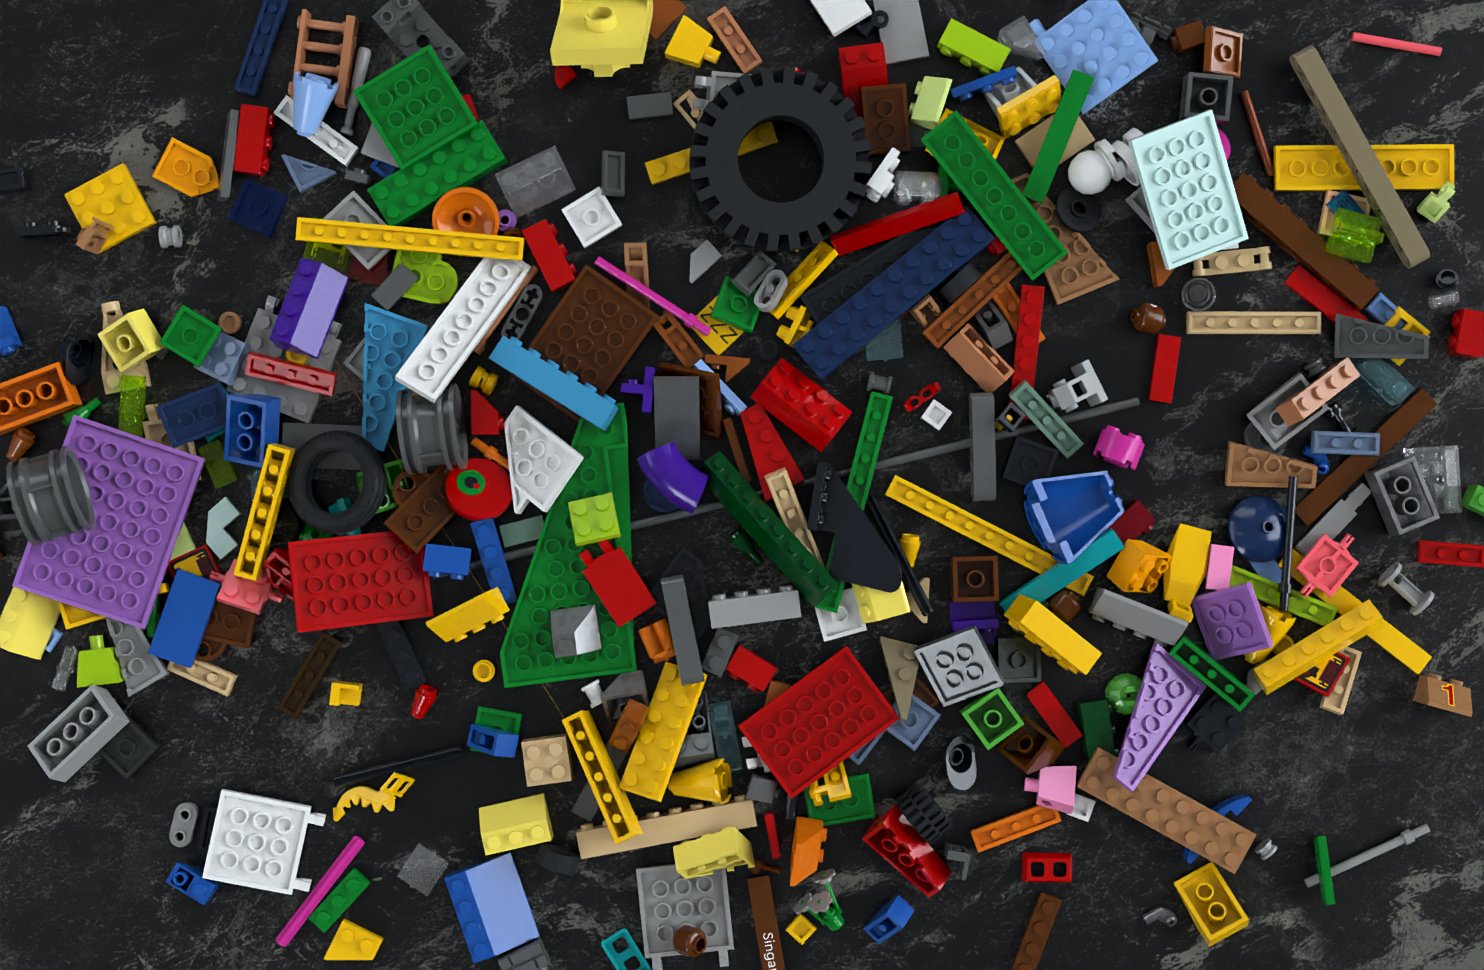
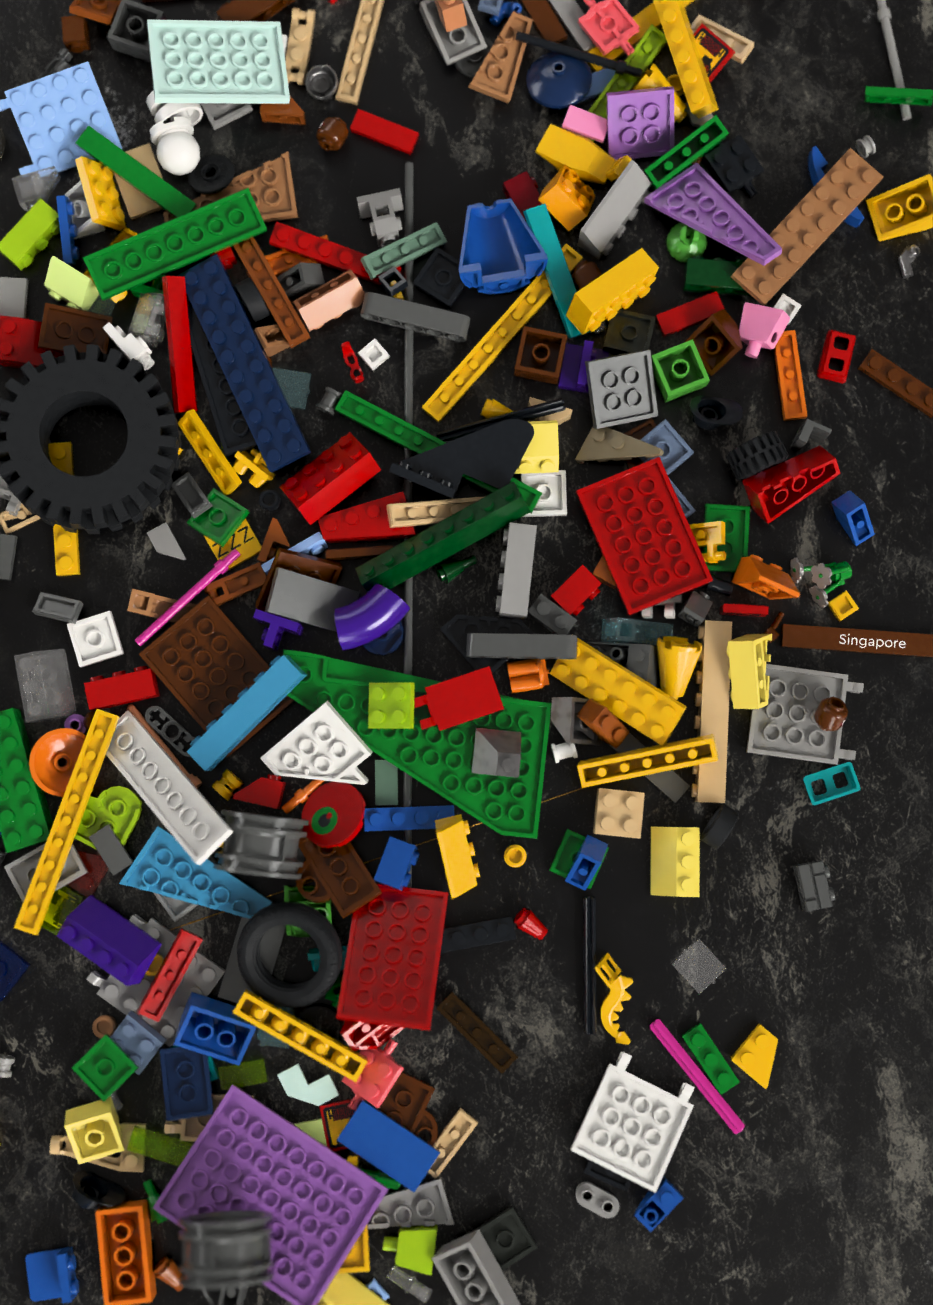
camera: 75 degrees left, 5 degrees down
yellow panel [329,681,363,706] -> none
slope [444,852,540,963] -> none
light grey plate [754,270,788,312] -> none
dark pink brick [1093,425,1145,470] -> none

